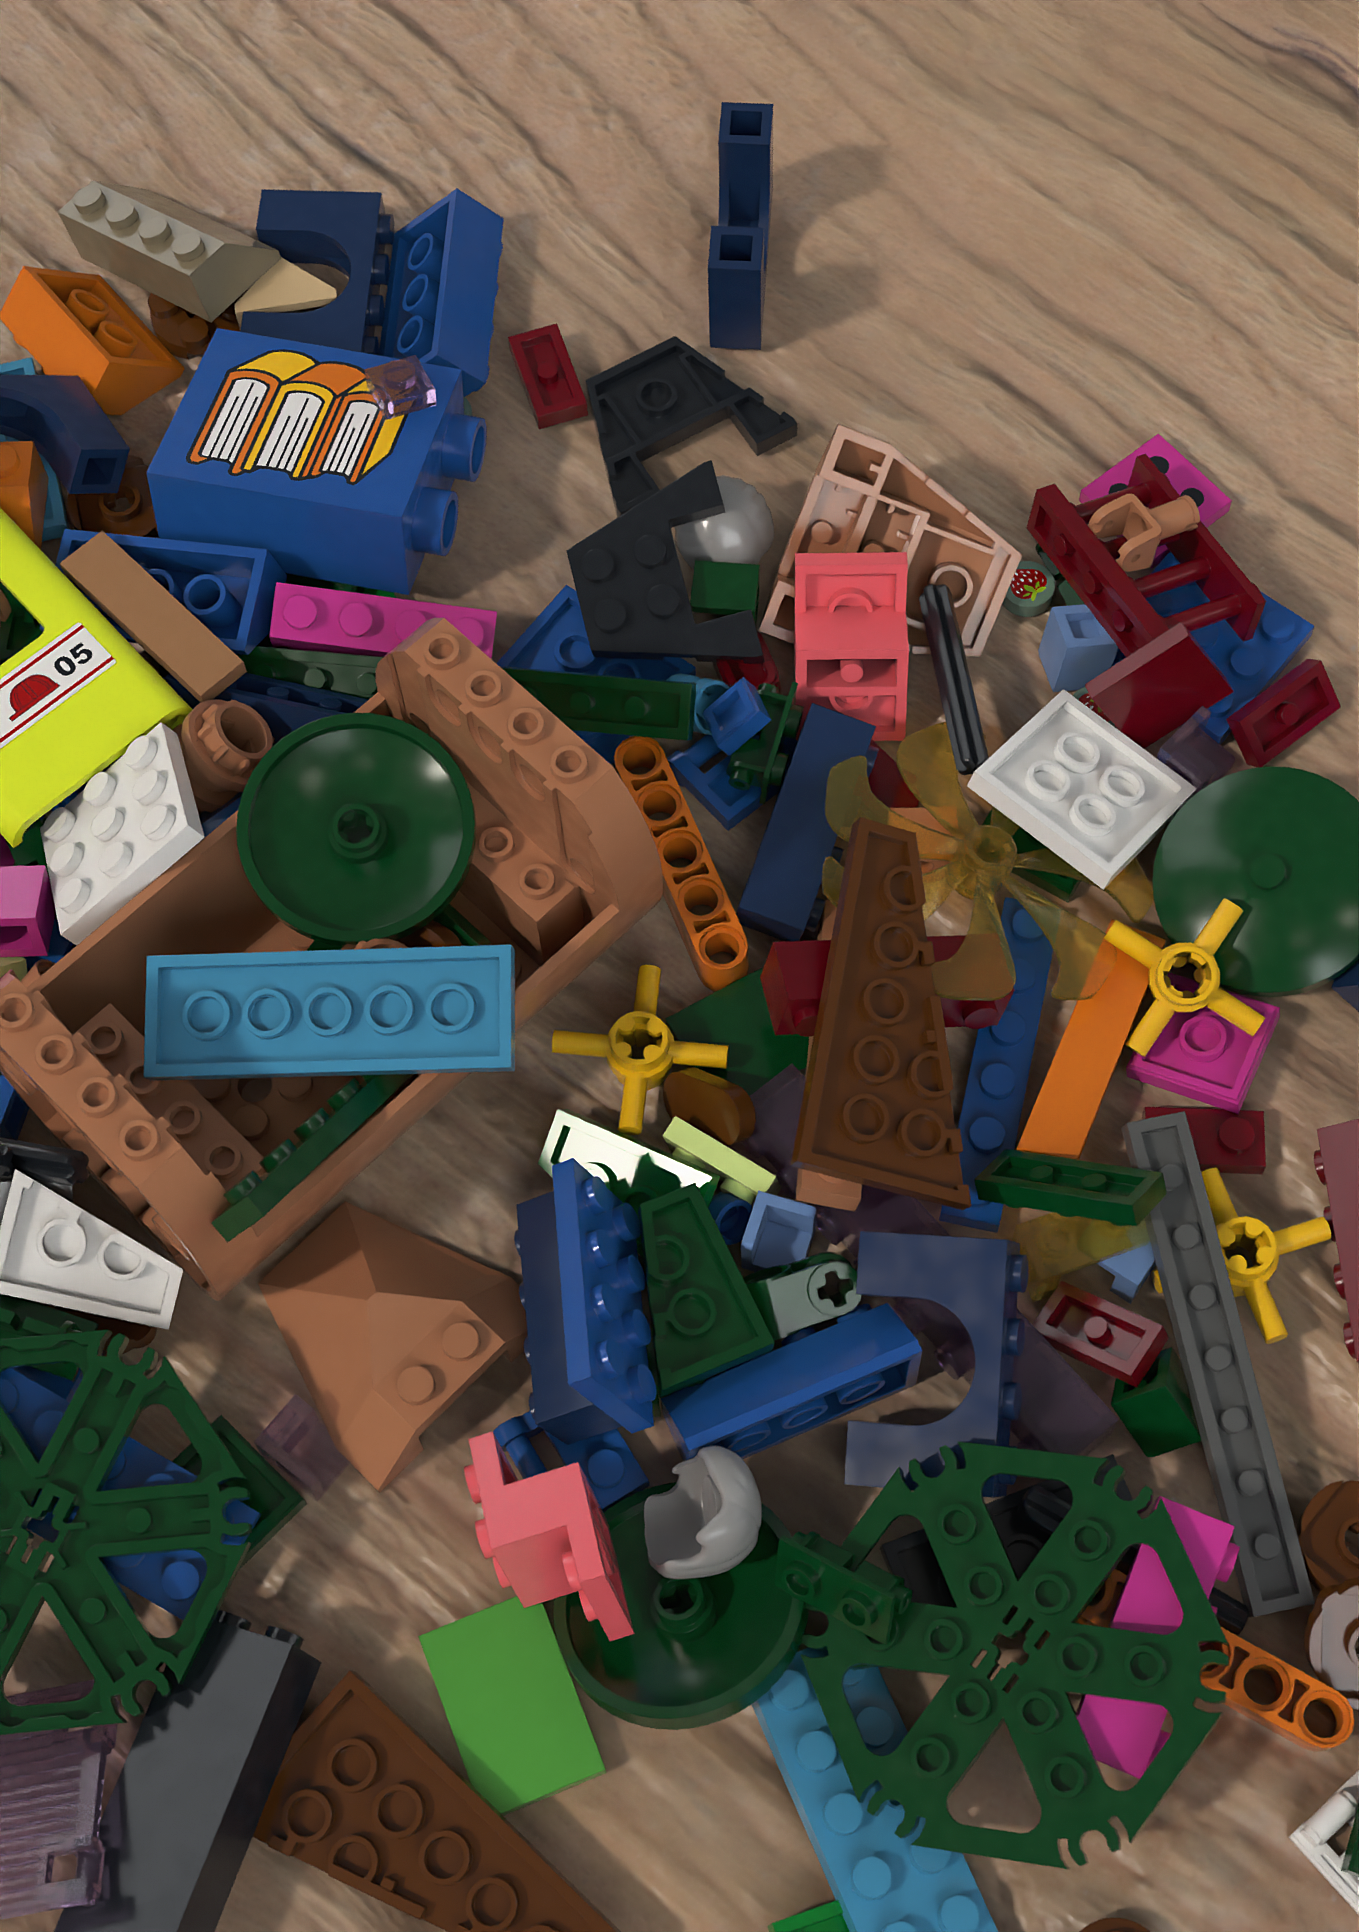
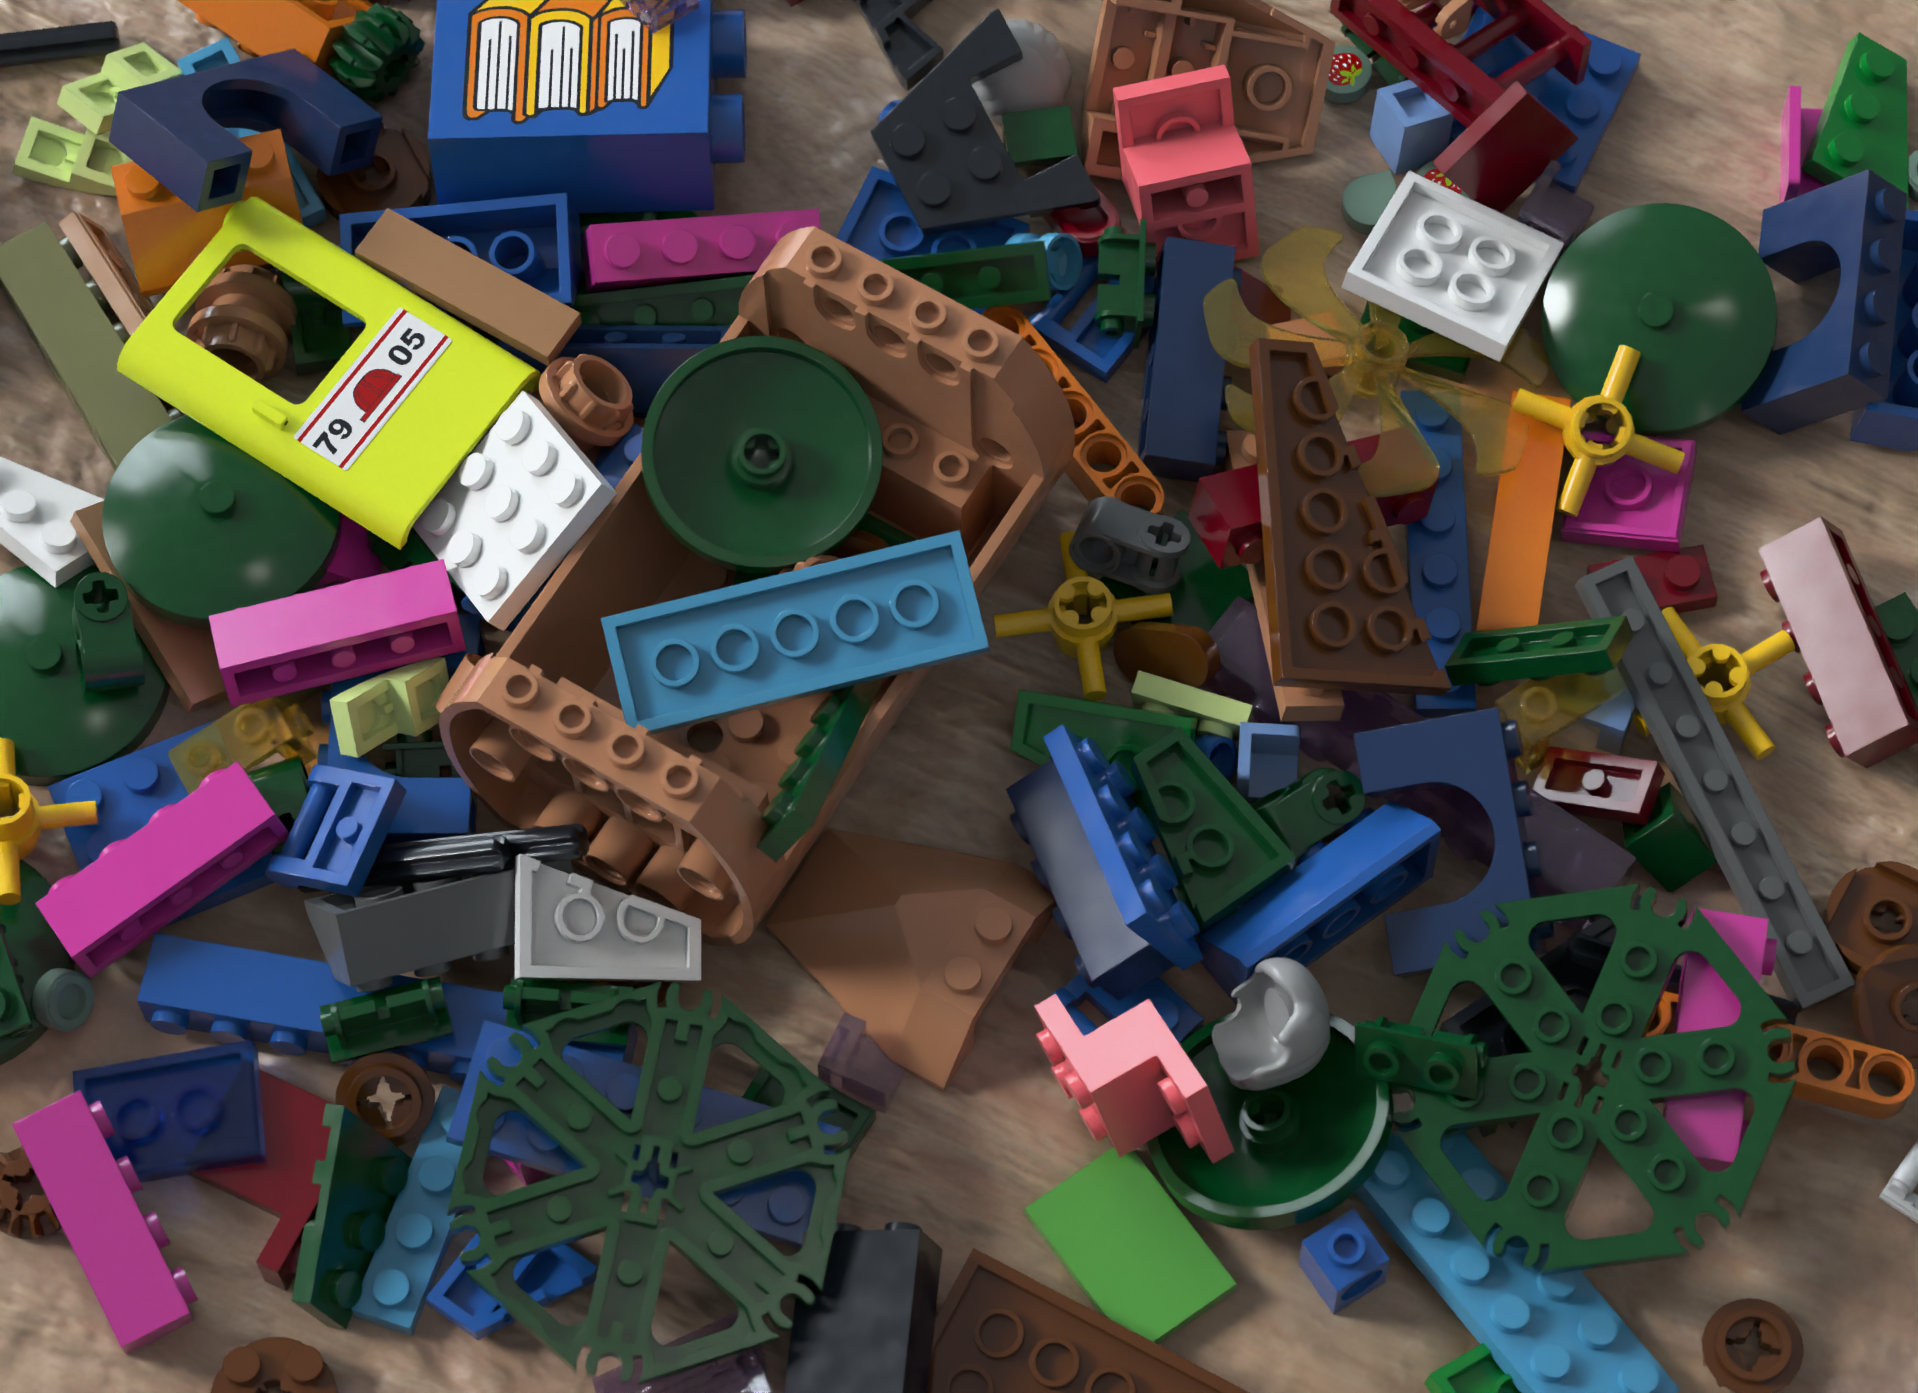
camera: 15 degrees left, 0 degrees up
blue tile [702,677,771,756] -> none
black axle [919,584,989,775] -> none
dark red plate [1226,658,1341,767] -> none
none -> dark green gear [328,3,425,103]
none -> dark grey piece [1069,496,1191,595]
none -> blue brick [1299,1209,1390,1315]
none -> sand green tile [1342,170,1397,235]

